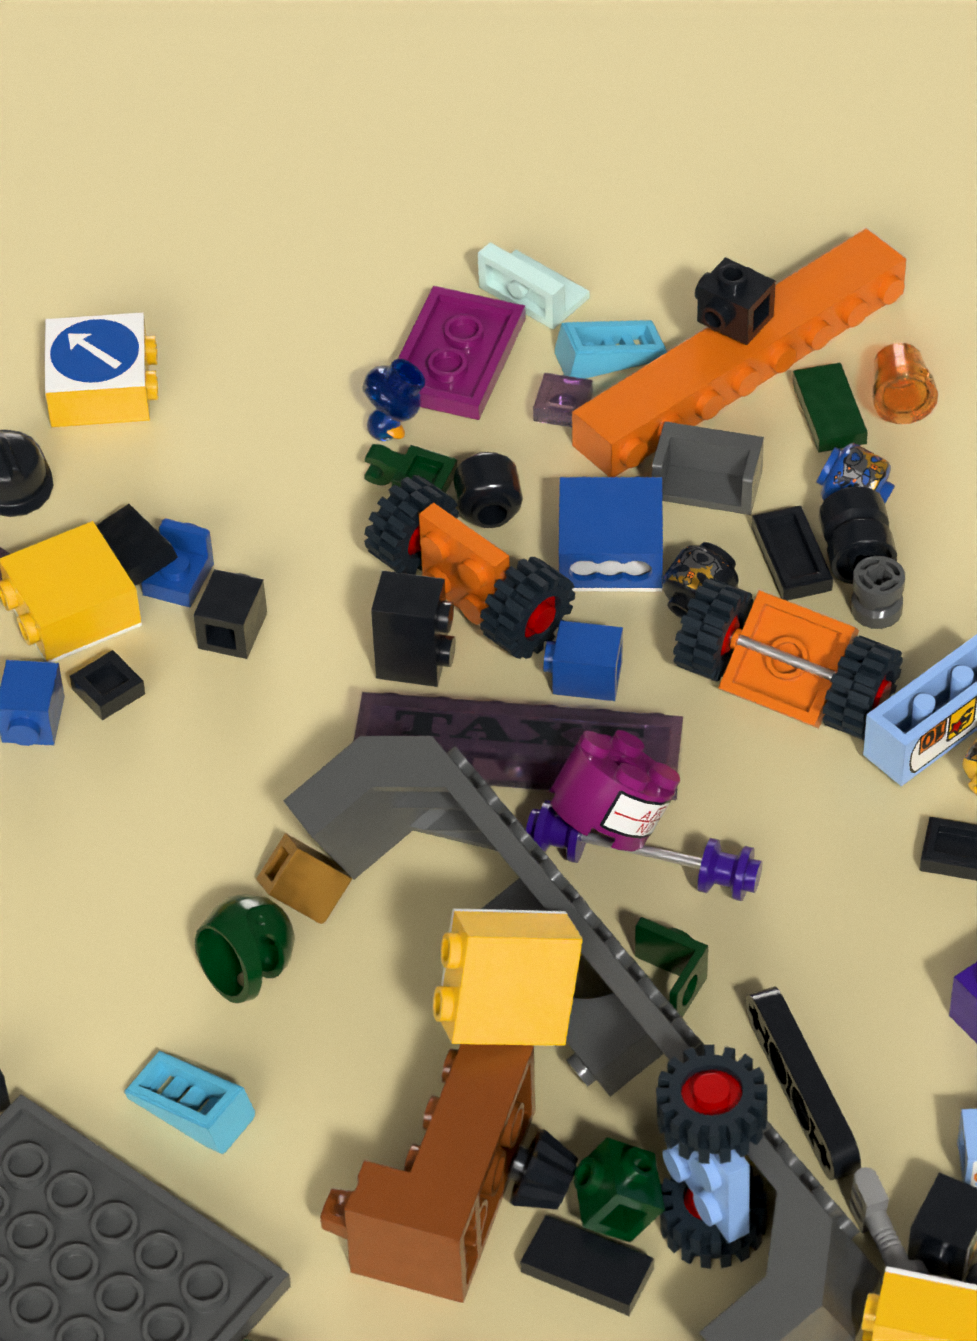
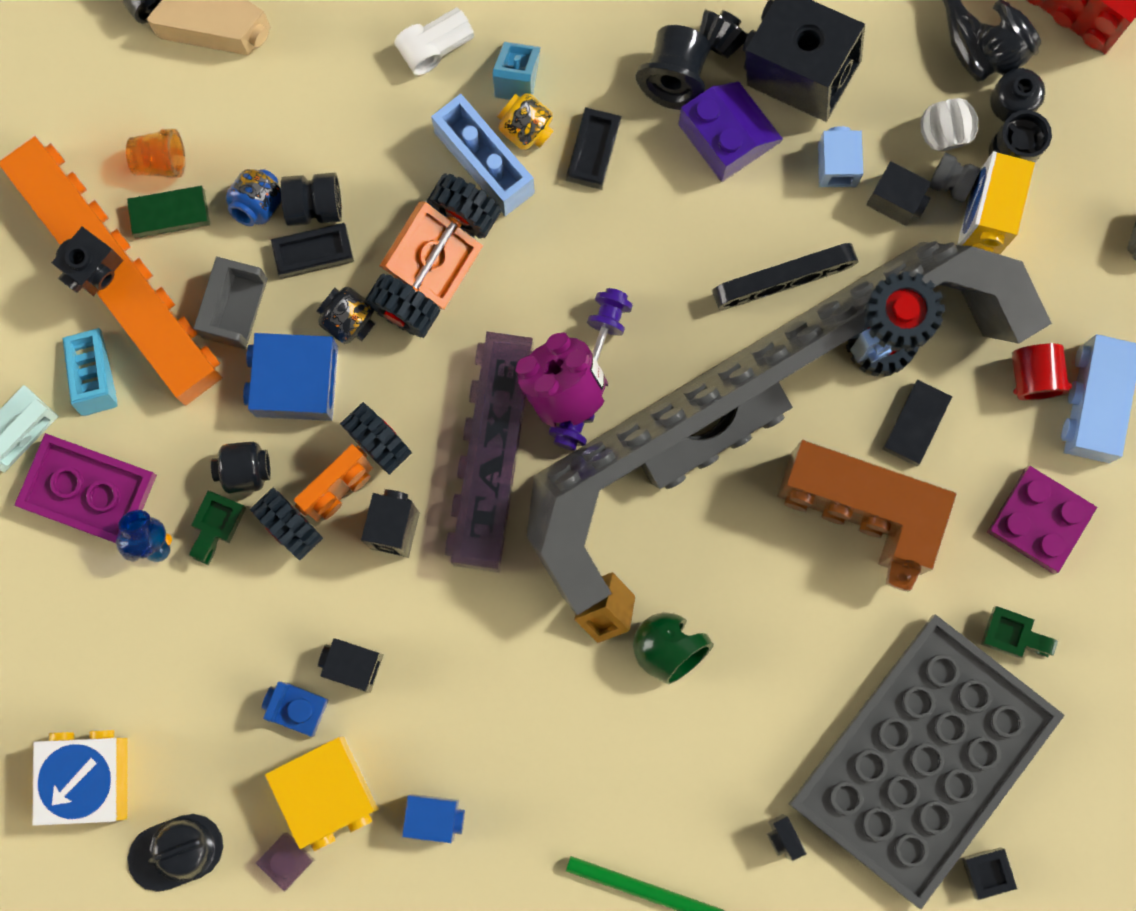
camera: 90 degrees left, 30 degrees up
black plate [70,650,145,721] -> none
black tile [96,504,178,586] -> none
medium azure slope [124,1050,255,1154] -> none
yellow piece [433,908,583,1046] -> none
black piece [506,1129,578,1210] -> none
plate [533,372,593,427] -> none
blue brick [543,620,623,701] -> none
dark green brick [574,1137,665,1243] -> none
dark green bracket [635,917,708,1018] -> none
light grey hinge [849,1167,929,1285] -> none
dark grey wheel [851,556,905,629] -> none

